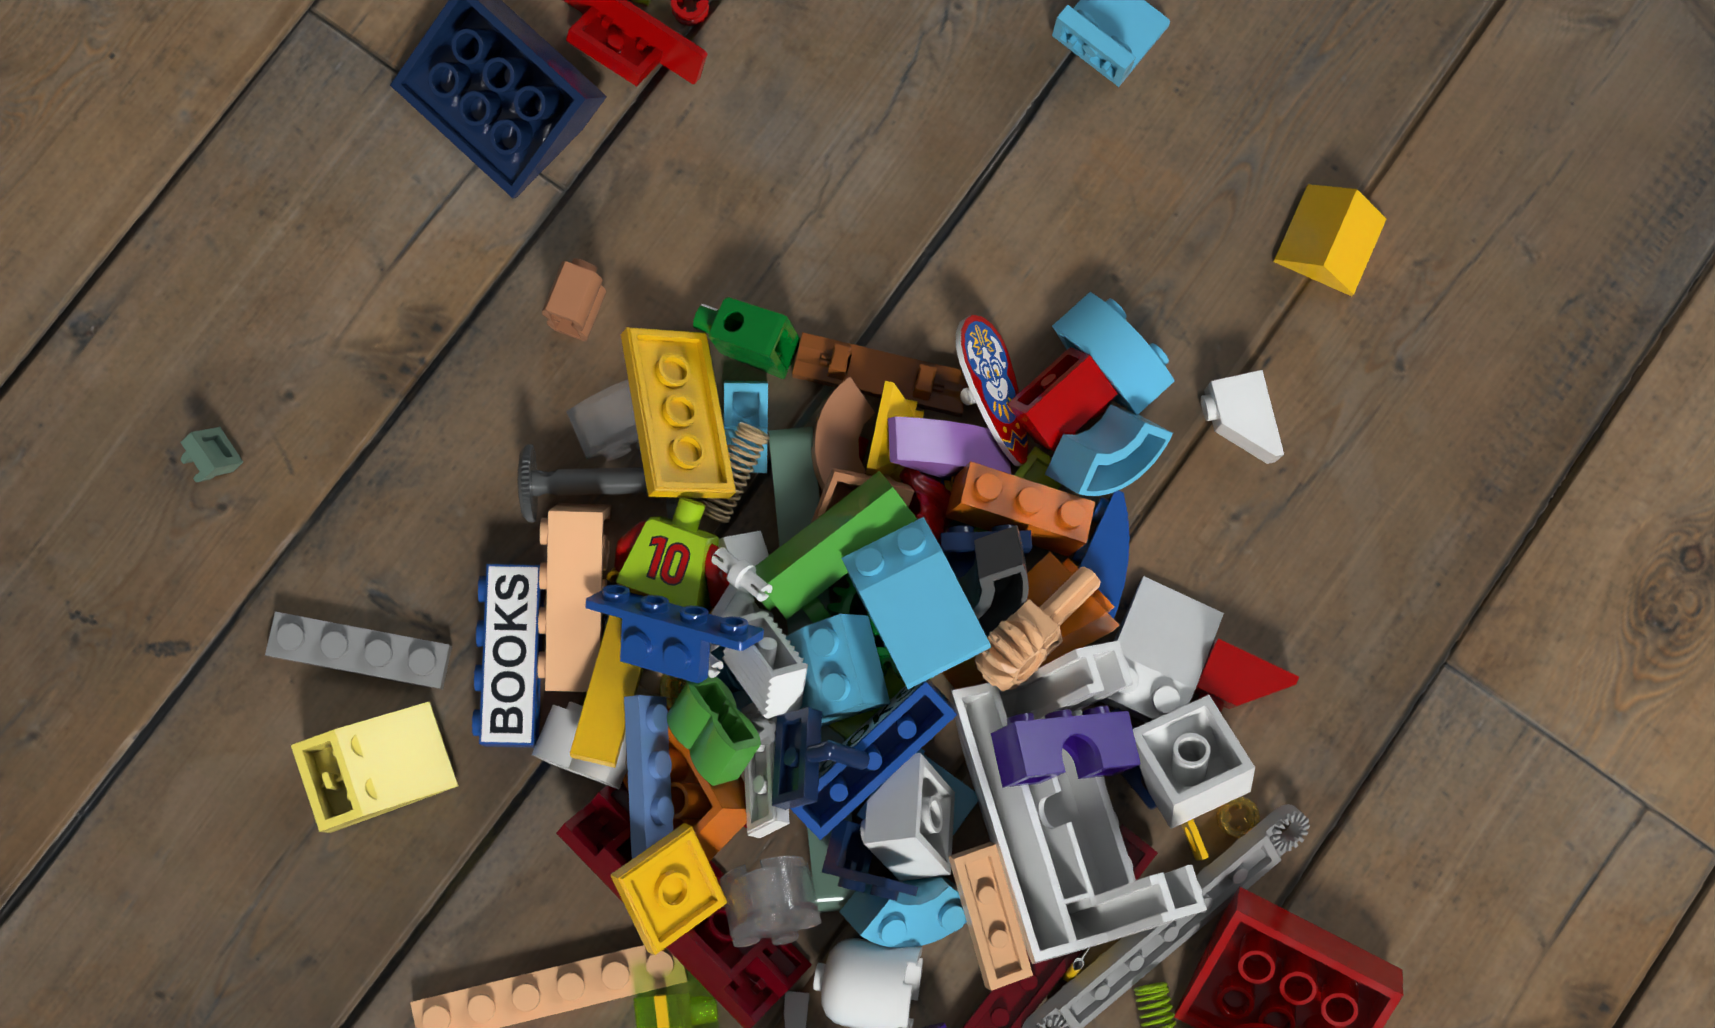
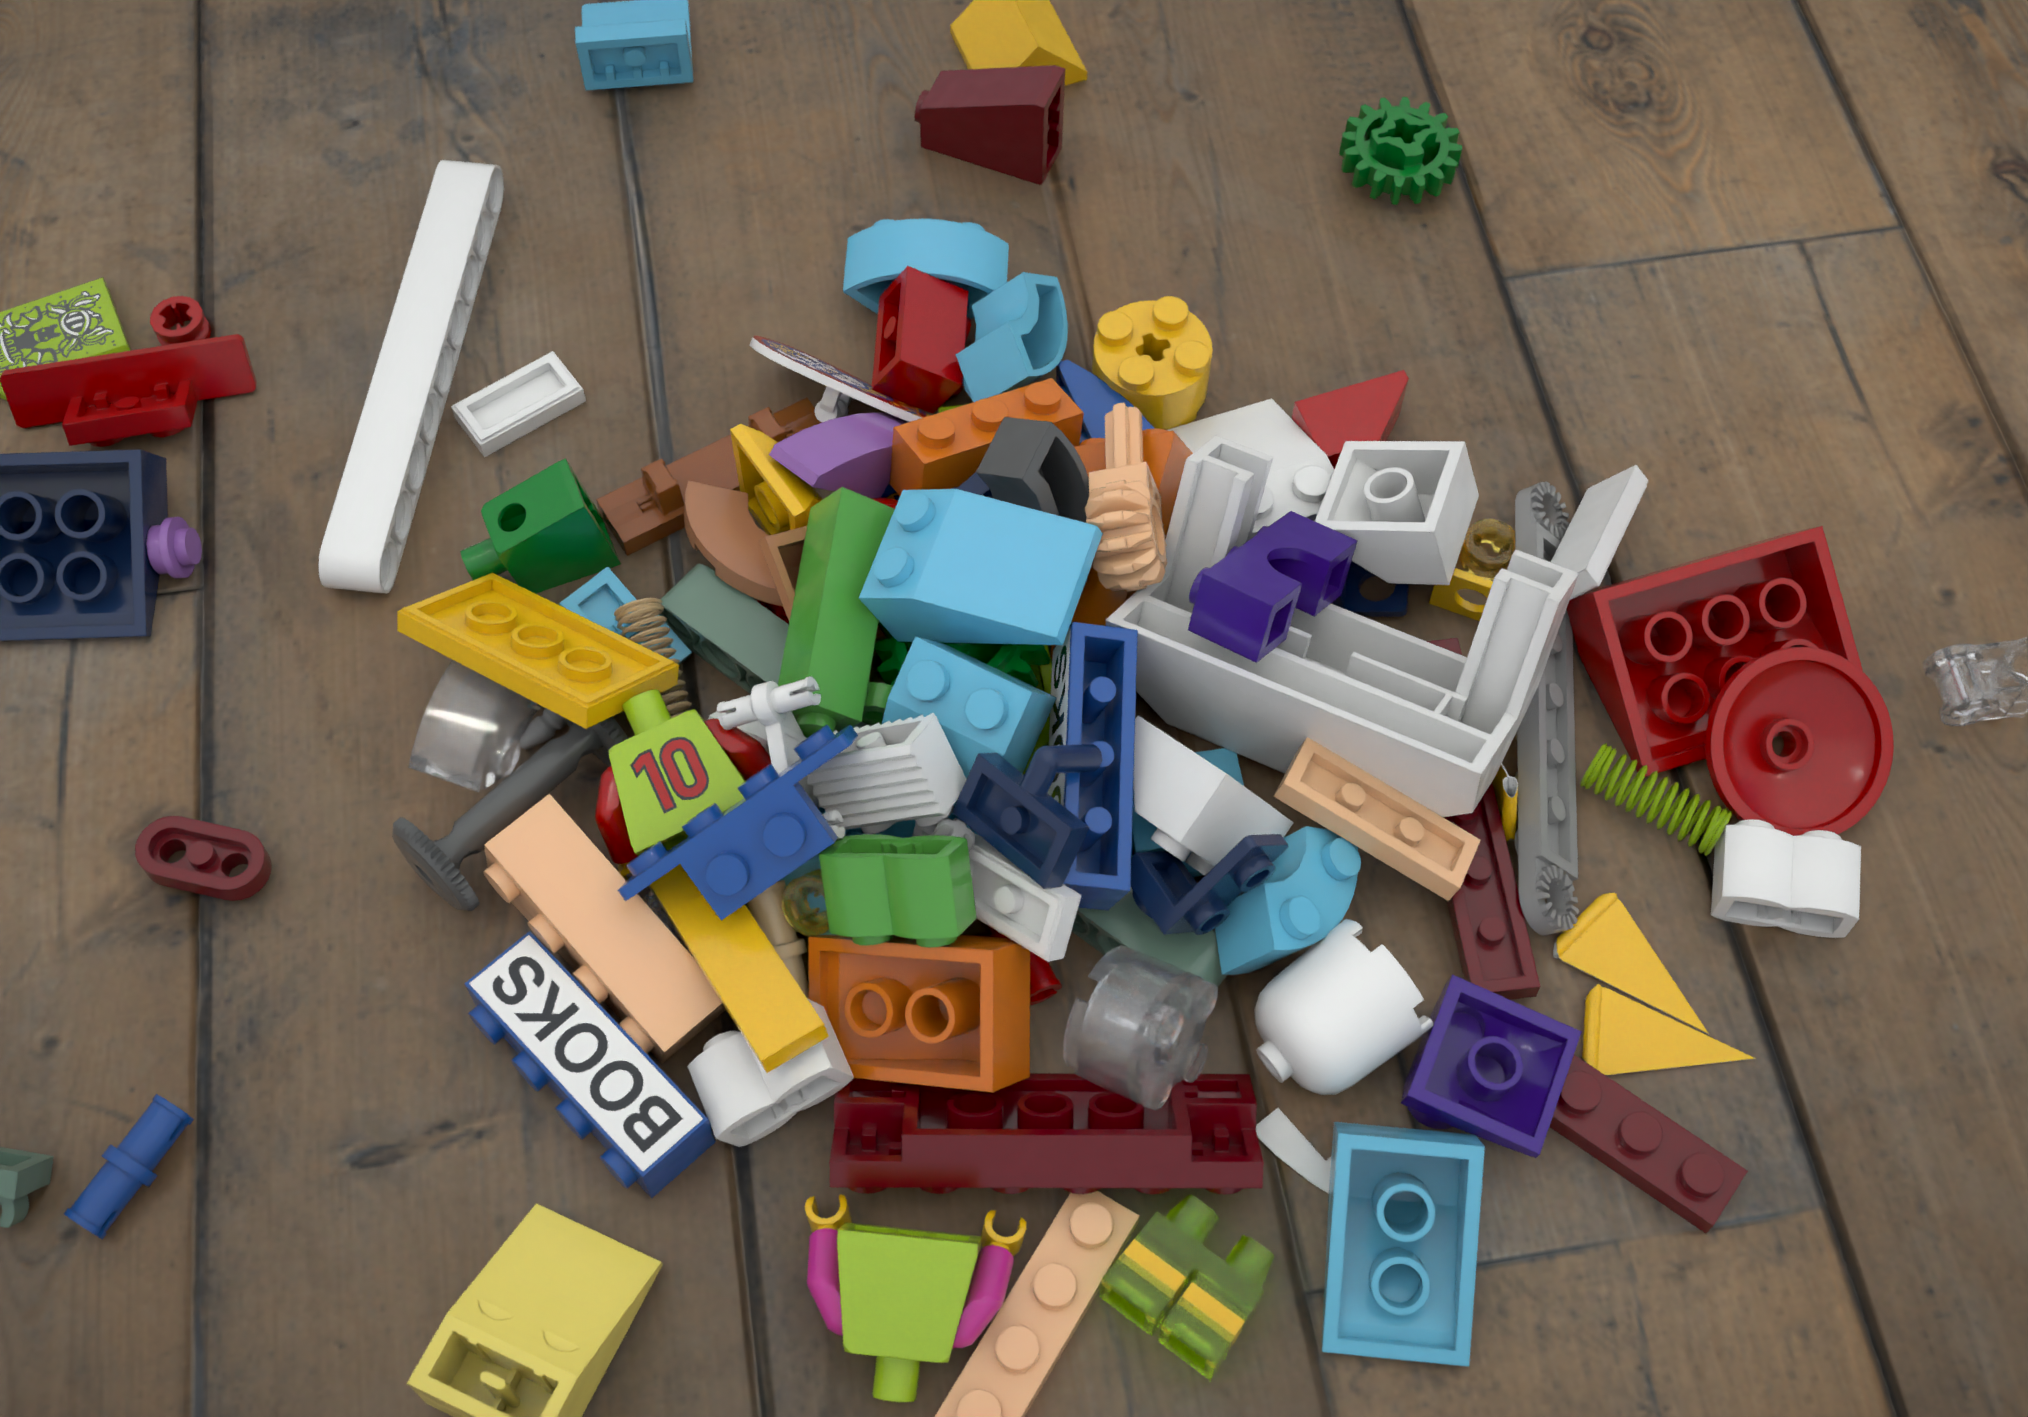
camera: 40 degrees left, 20 degrees down
light grey plate [265,612,452,690] -> none
nougat brick [542,258,607,341] -> none
yellow tile [610,823,728,955] -> none
medium blue plate [624,695,674,859] -> none
white slope [1201,370,1284,464] -> none
none -> blue pin [64,1094,194,1240]
none -> dark red plate [135,816,272,901]
none -> medium lavender plate [146,517,202,579]
none -> white beam [318,160,504,594]
none -> white tile [451,351,586,457]
none -> lime torso [805,1194,1027,1402]
none -> dark red slope [914,65,1065,186]
none -> yellow brick [1092,296,1213,430]
none -> green gear [1339,97,1462,205]
none -> white tile [1551,465,1649,600]

